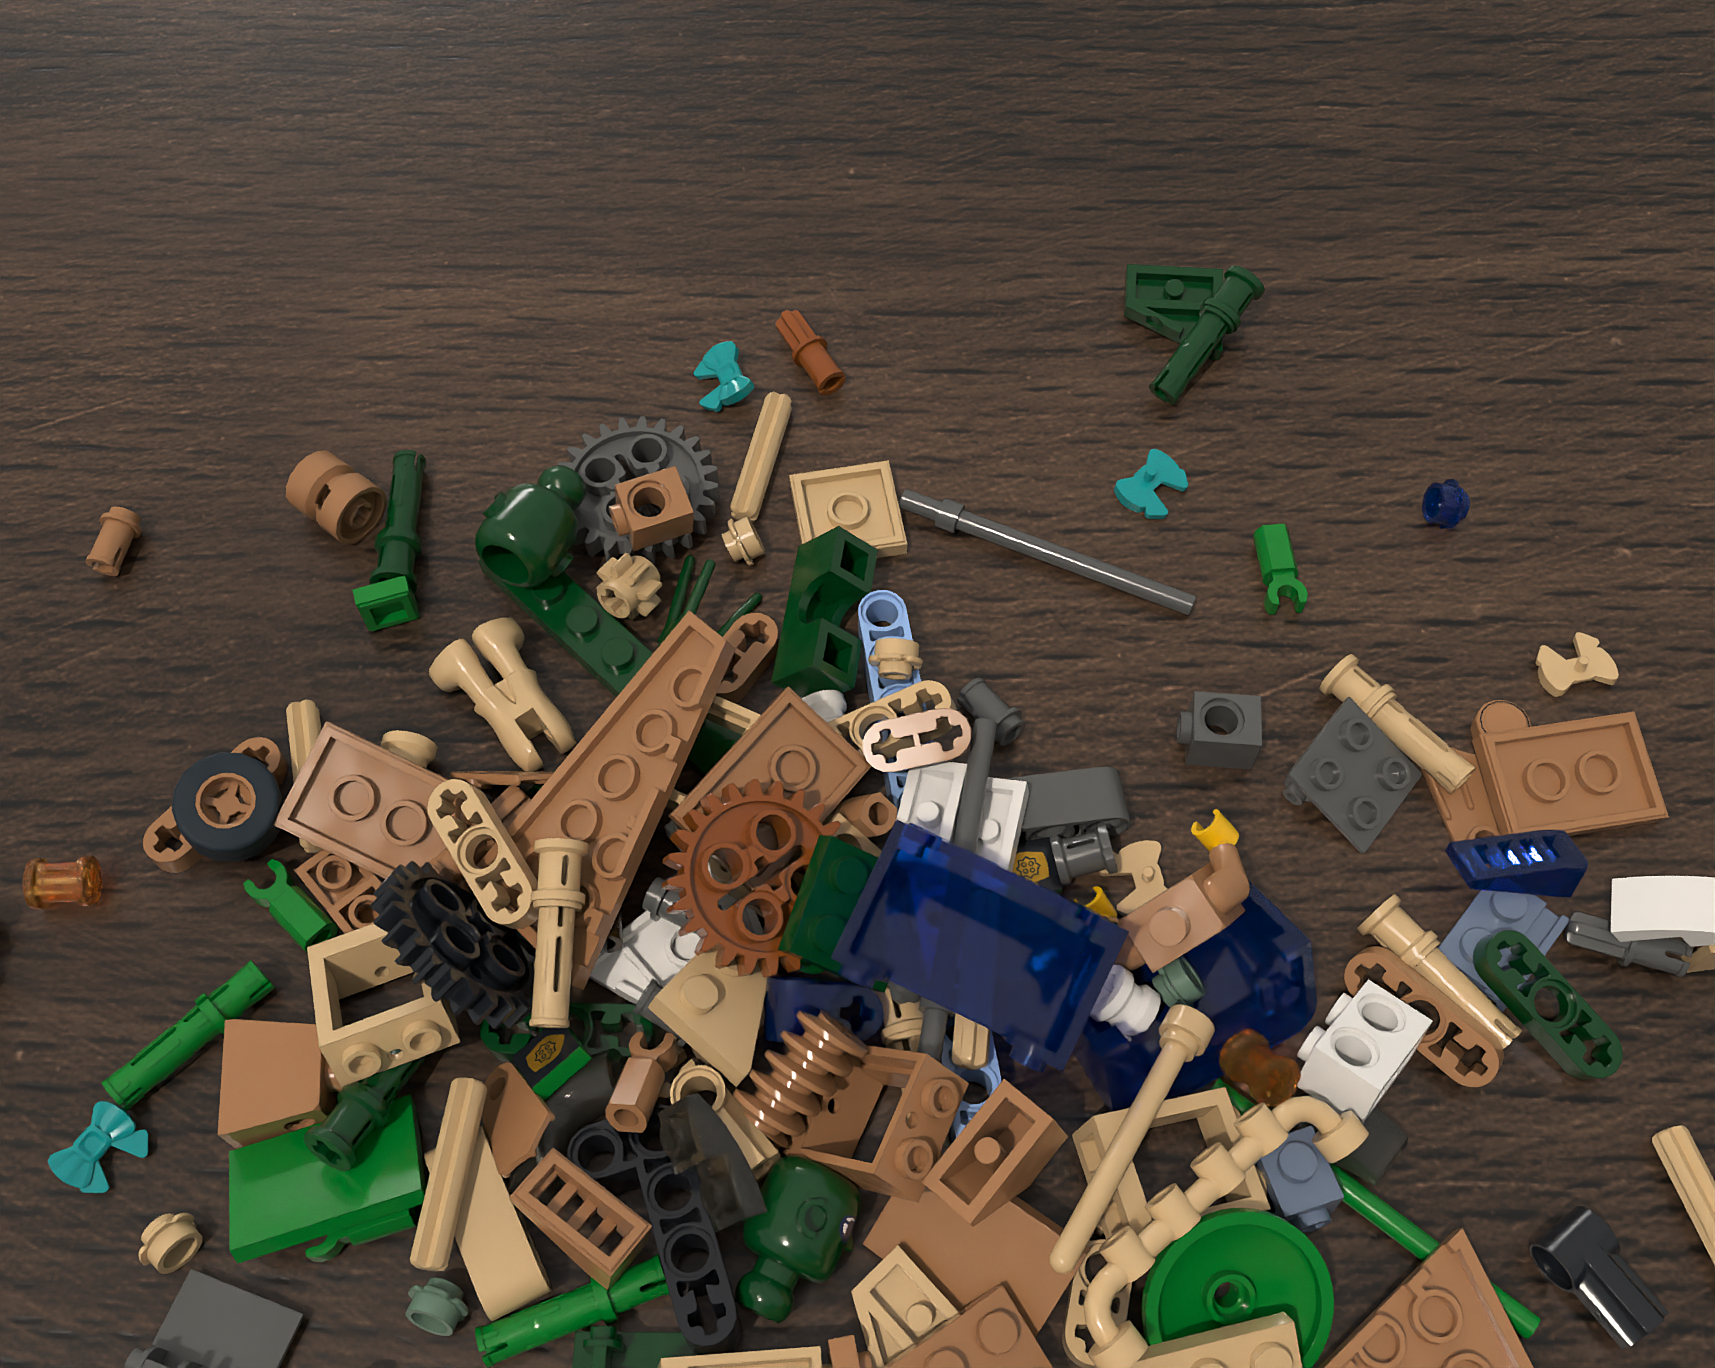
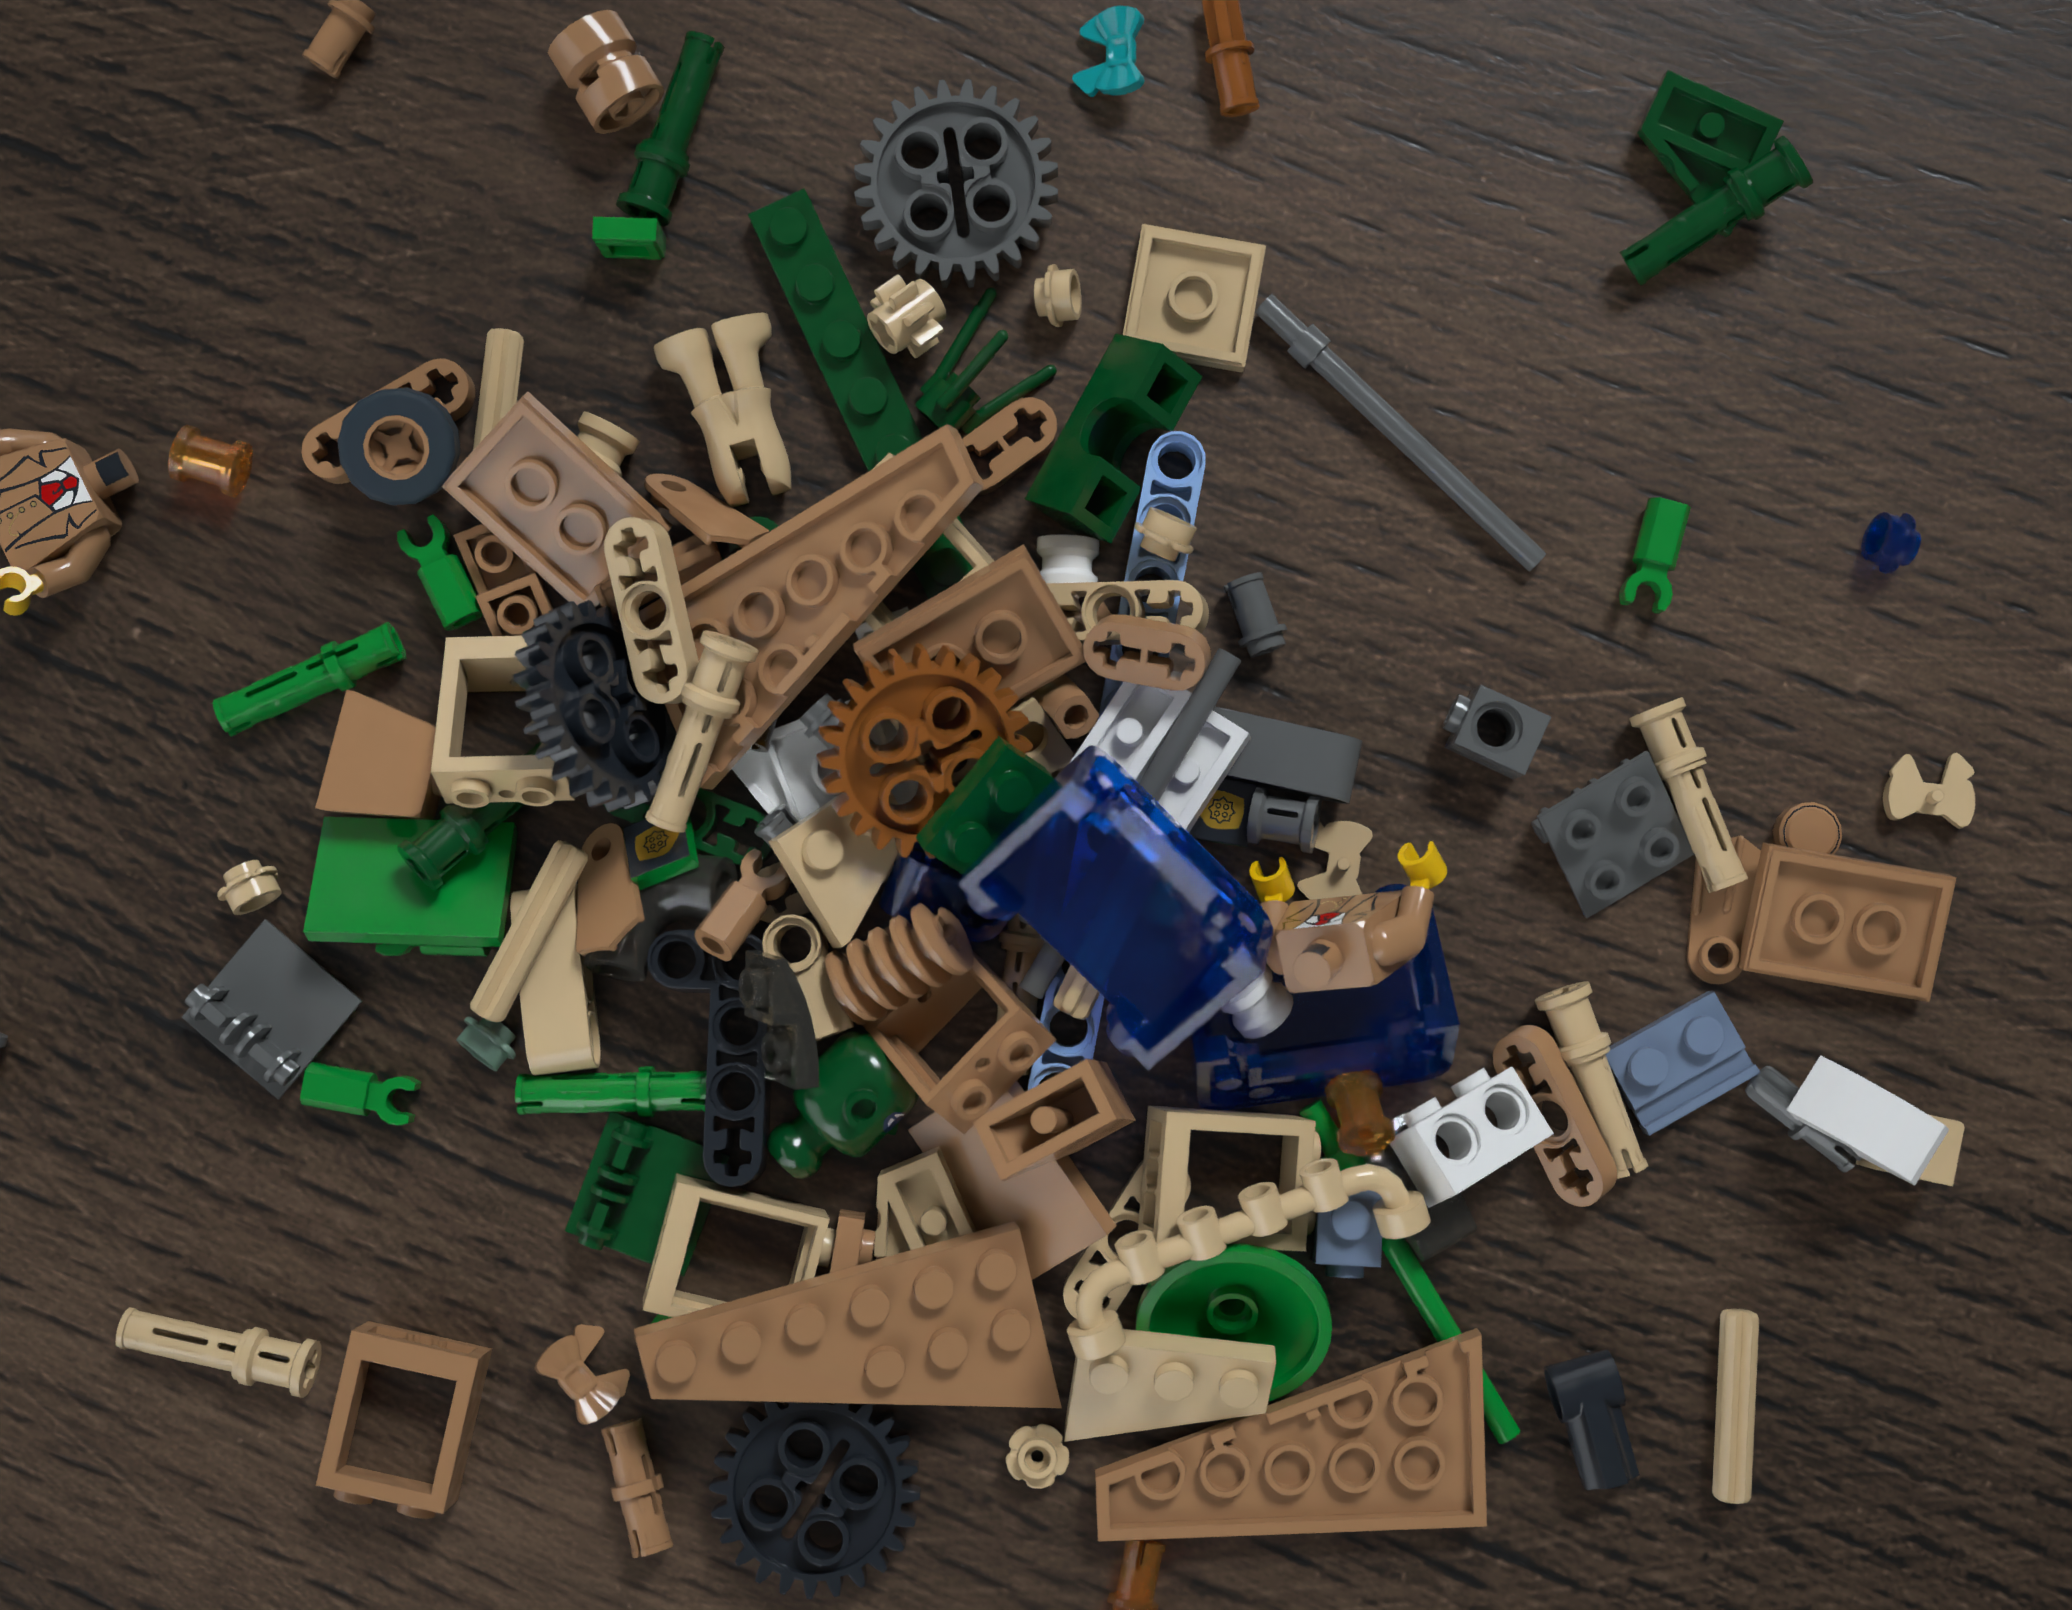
camera: 20 degrees right, 25 degrees up
teal piece [48,1100,149,1193] -> none
dark green piece [475,465,586,588] -> none
medium nougat slope [510,1148,652,1290] -> none
medium nougat brick [609,465,694,551] -> none
tan axle [730,392,792,523] -> none
tan piece [1049,1004,1215,1274] -> none
teal piece [1113,449,1188,519] -> none
sand green plate [1152,956,1206,1008] -> none
clear blue slope [1445,830,1588,898] -> none
dark green beam [1473,930,1623,1080] -> none

